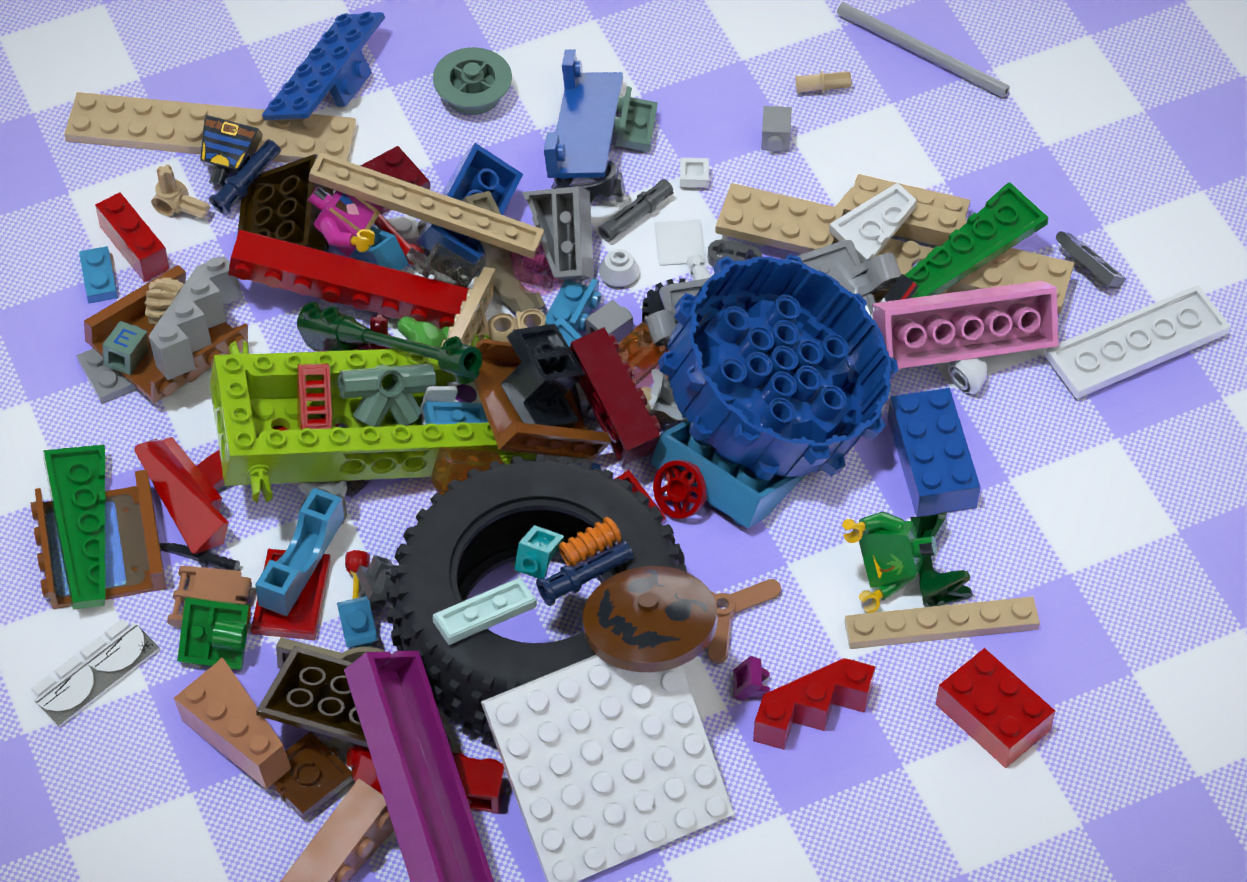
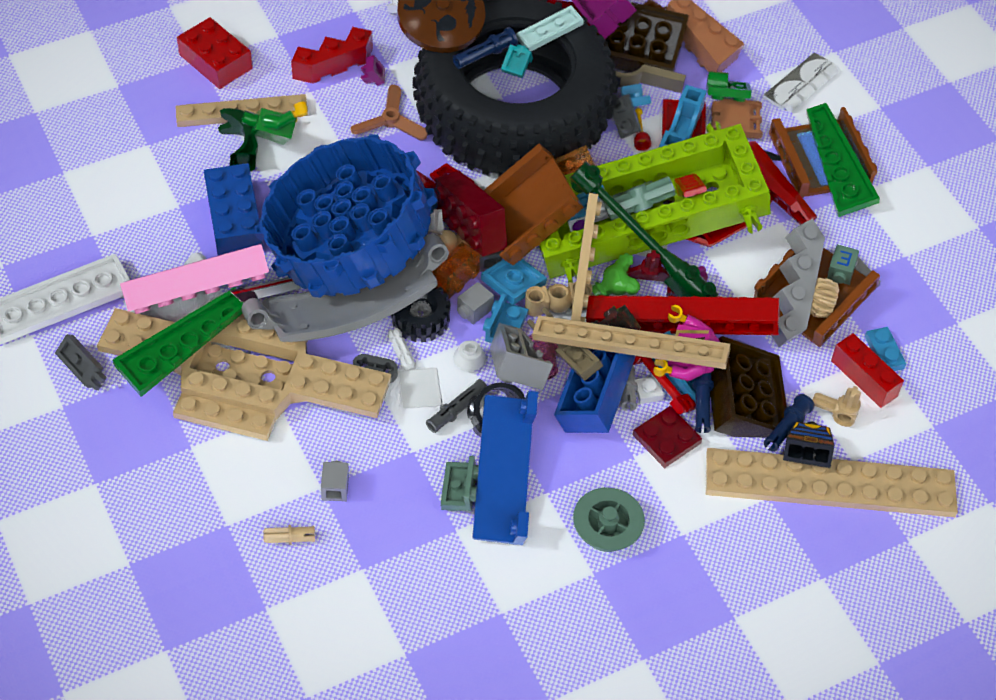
camera: 175 degrees right, 0 degrees up
blue bracket [262,11,386,120] -> none
black bracket [501,324,585,428] -> none
orange piece [559,517,622,567] -> none
white plate [680,157,709,188] -> none
white wing [829,183,917,263] -> none
light grey piece [837,2,1010,98] -> none

